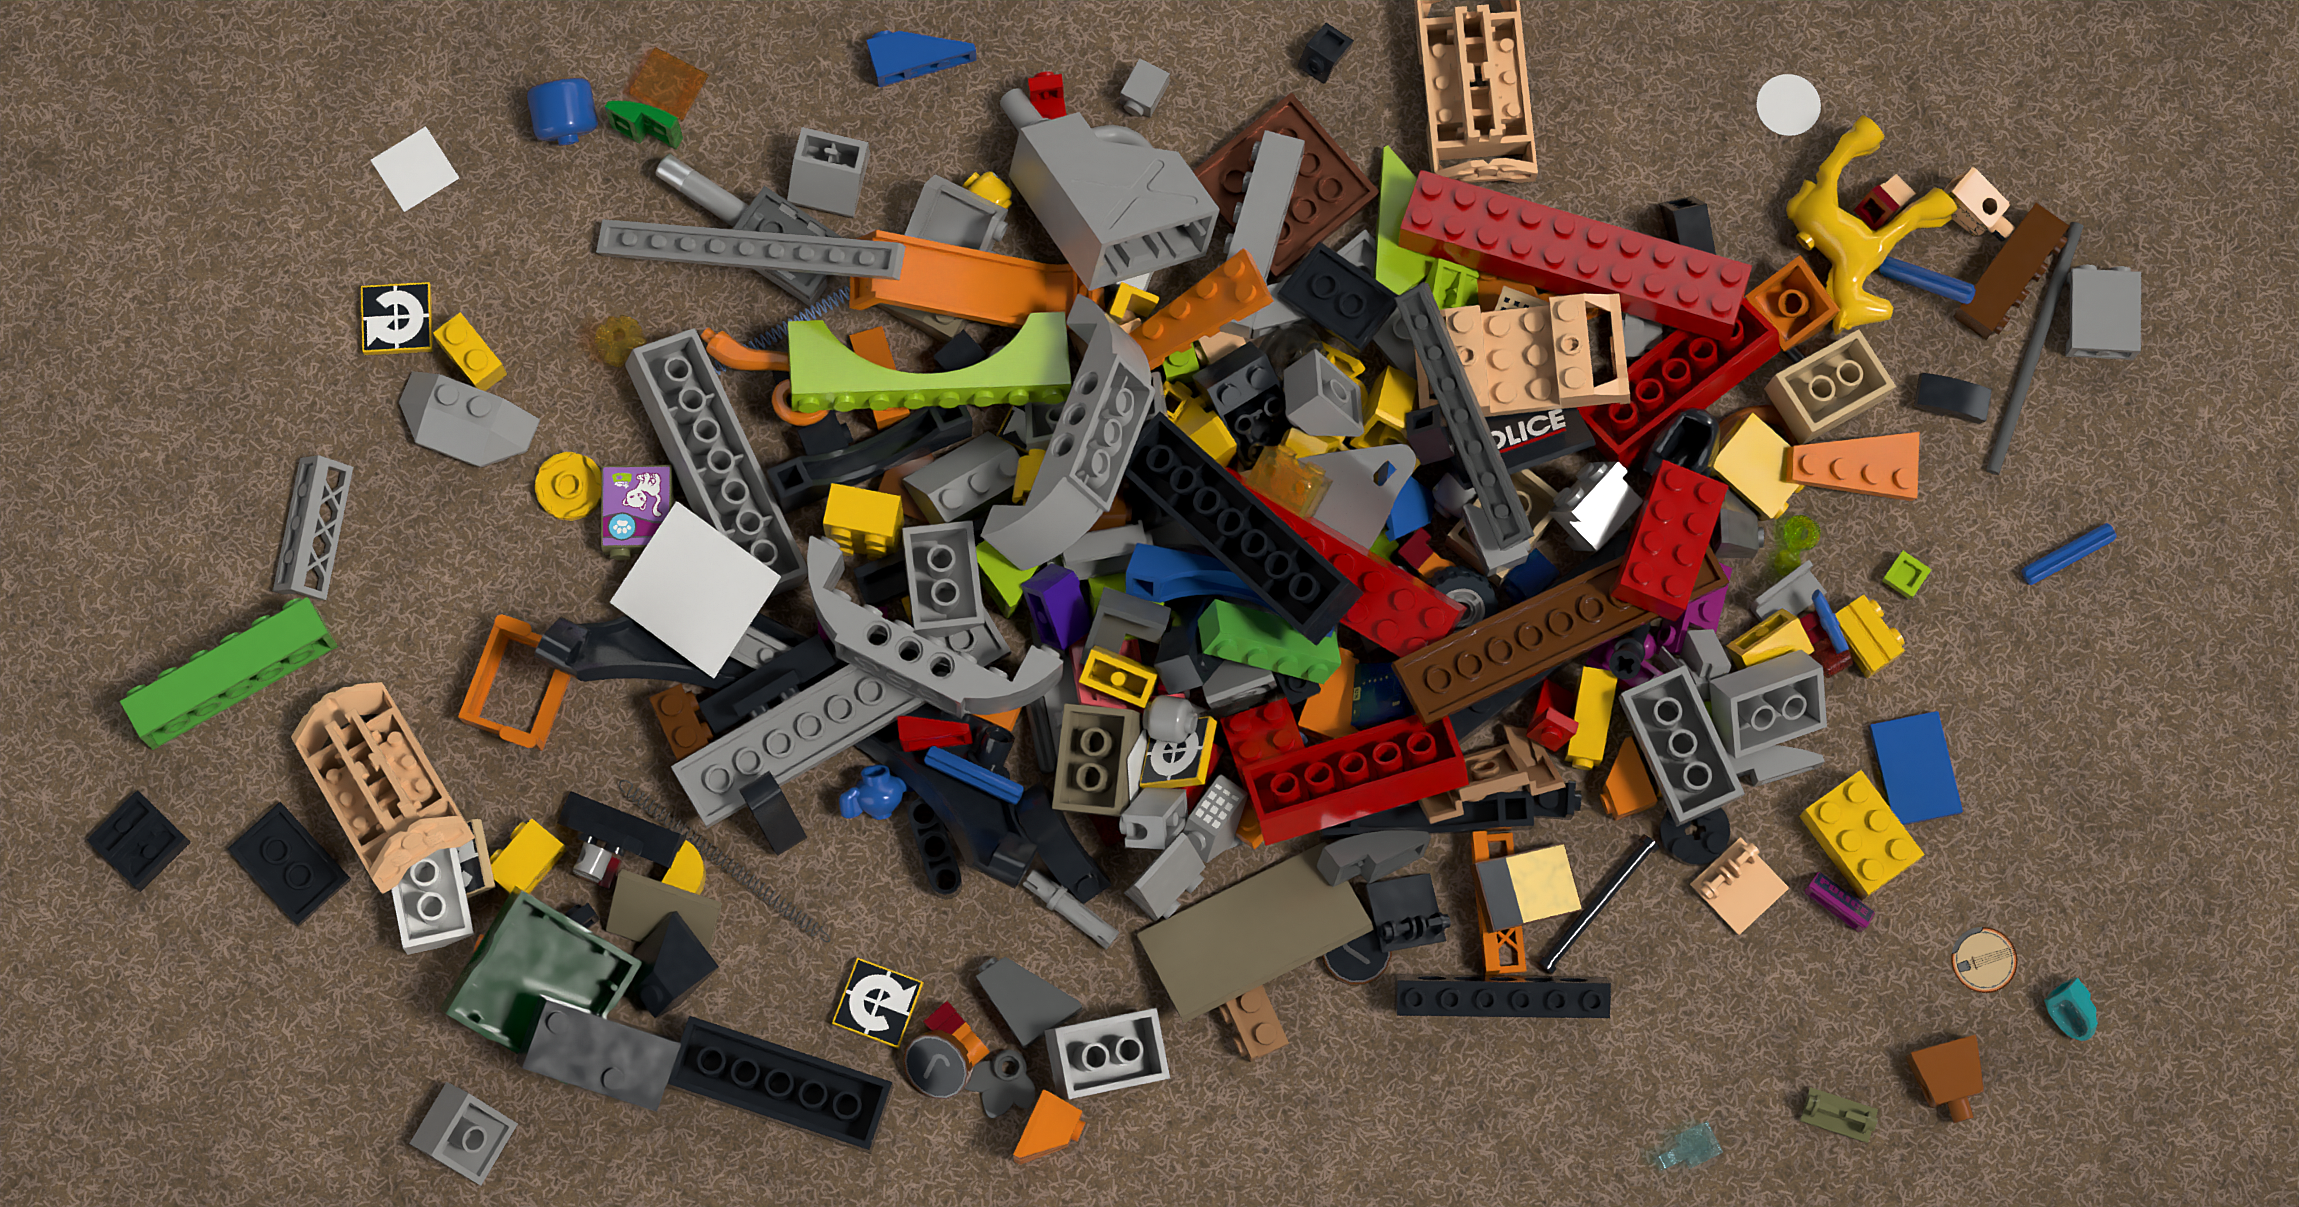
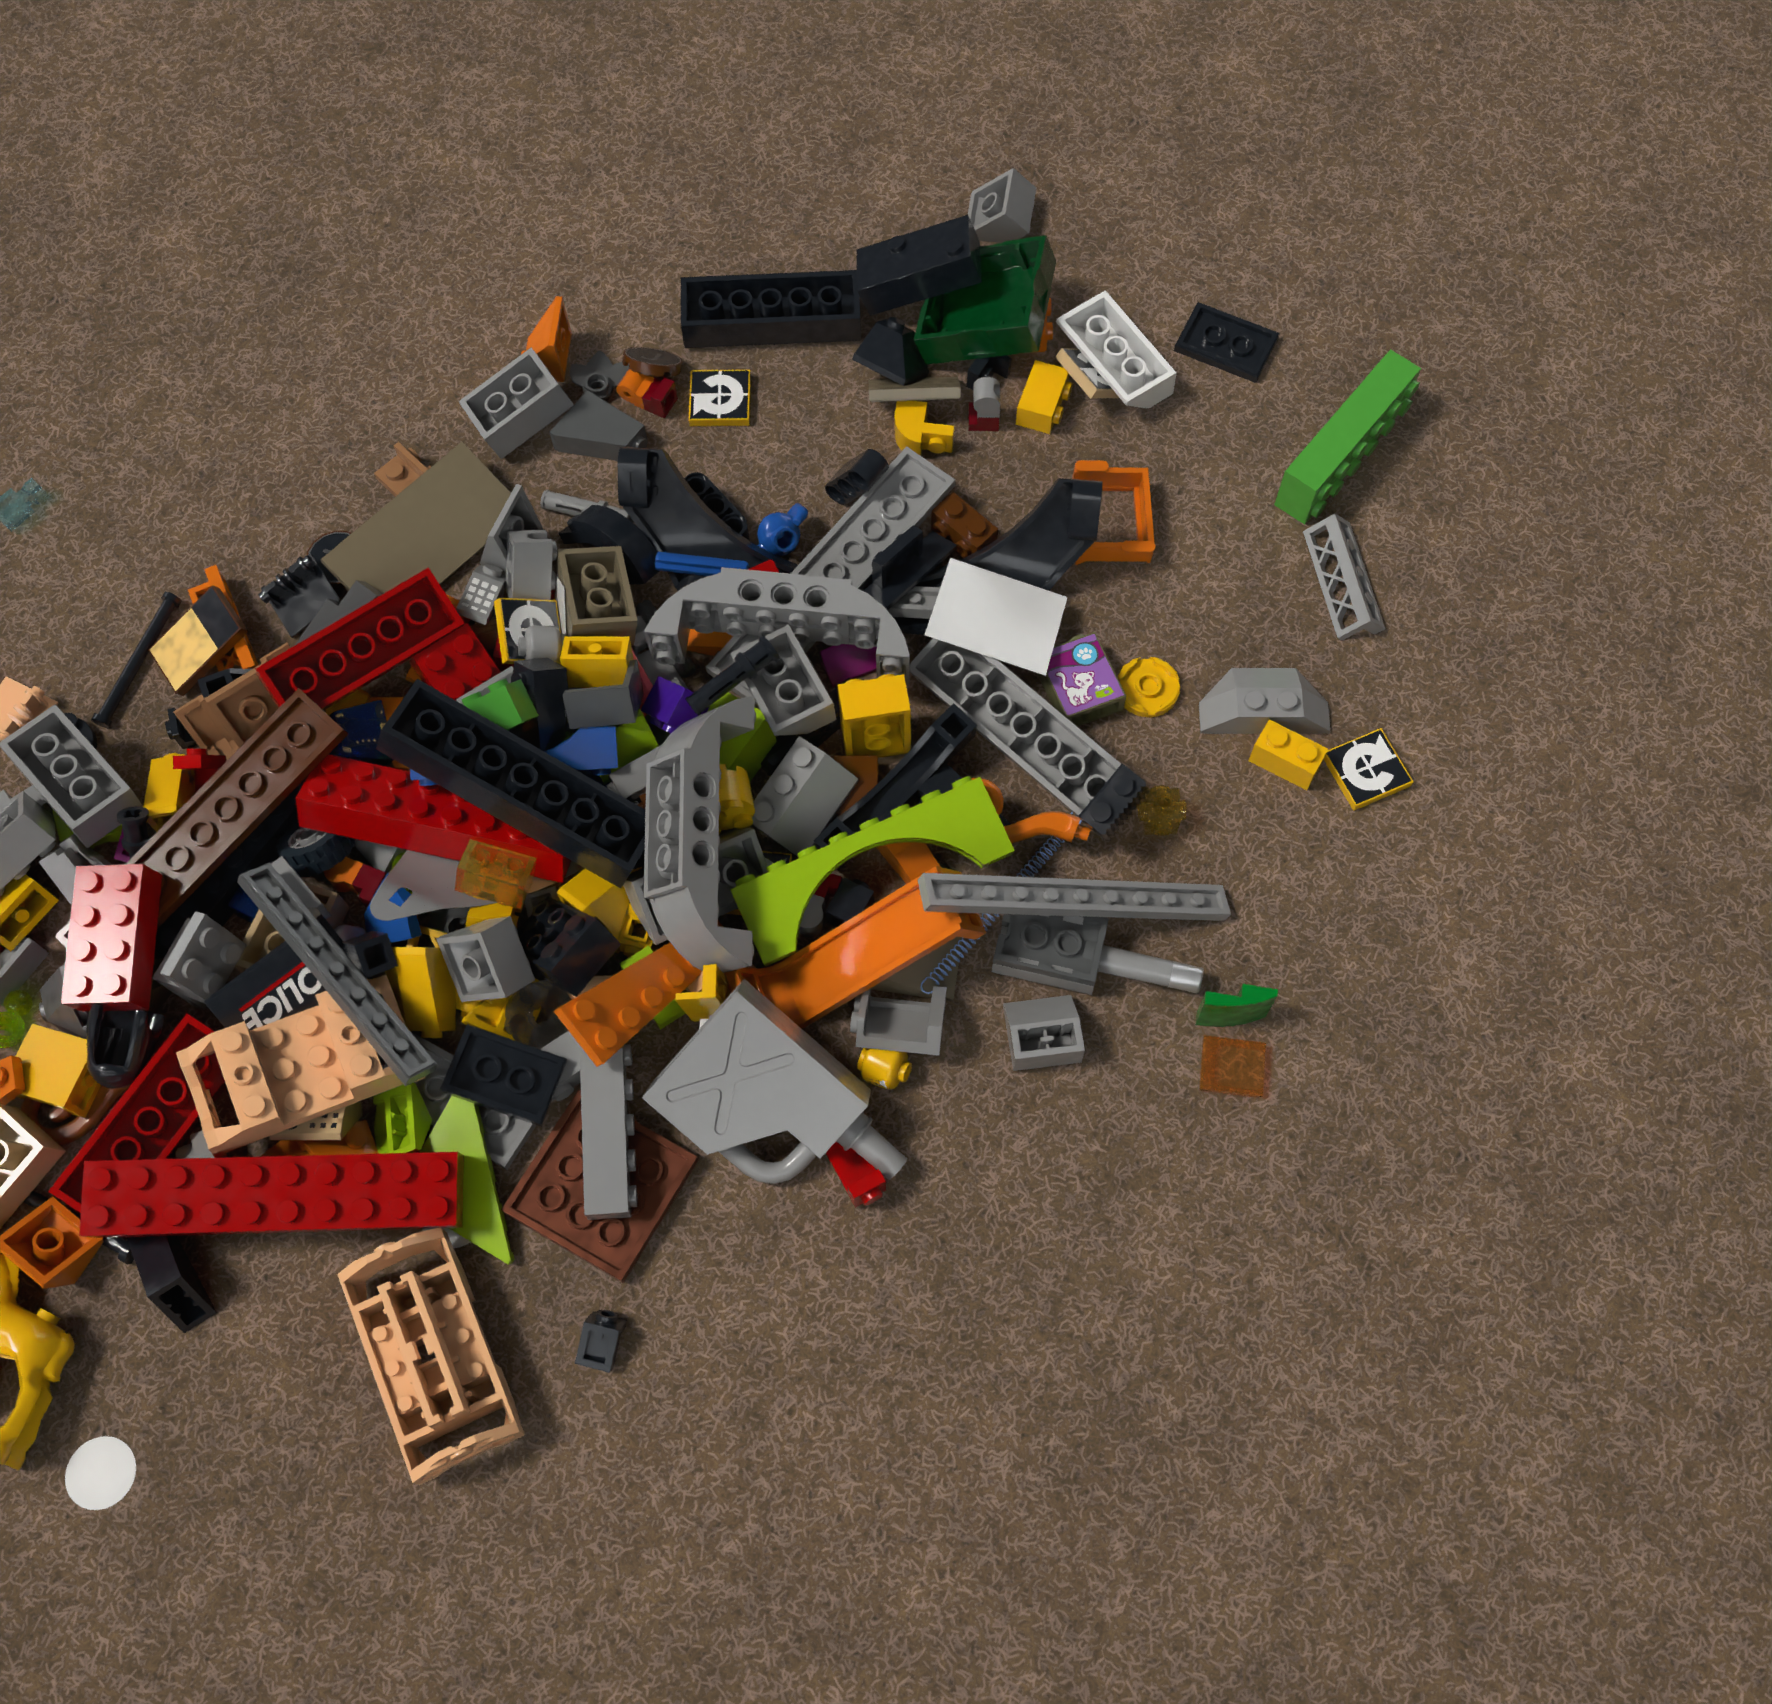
camera: 165 degrees right, 10 degrees down
black slope [87,790,191,892] -> none
light nougat piece [291,682,475,894] -> none
white sticker [371,126,459,212] -> none
blue head [527,78,598,146] -> none
black bracket [557,791,684,869] -> none
dark grey piece [619,780,830,942] -> none
blue slope [867,30,977,88] -> none
light grey brick [1120,58,1170,118] -> none
black brick [1394,974,1611,1018] -> none
orange slope [1600,736,1658,821] -> none
none -> black pin [685,635,780,716]
none -> black brick [1079,764,1150,841]

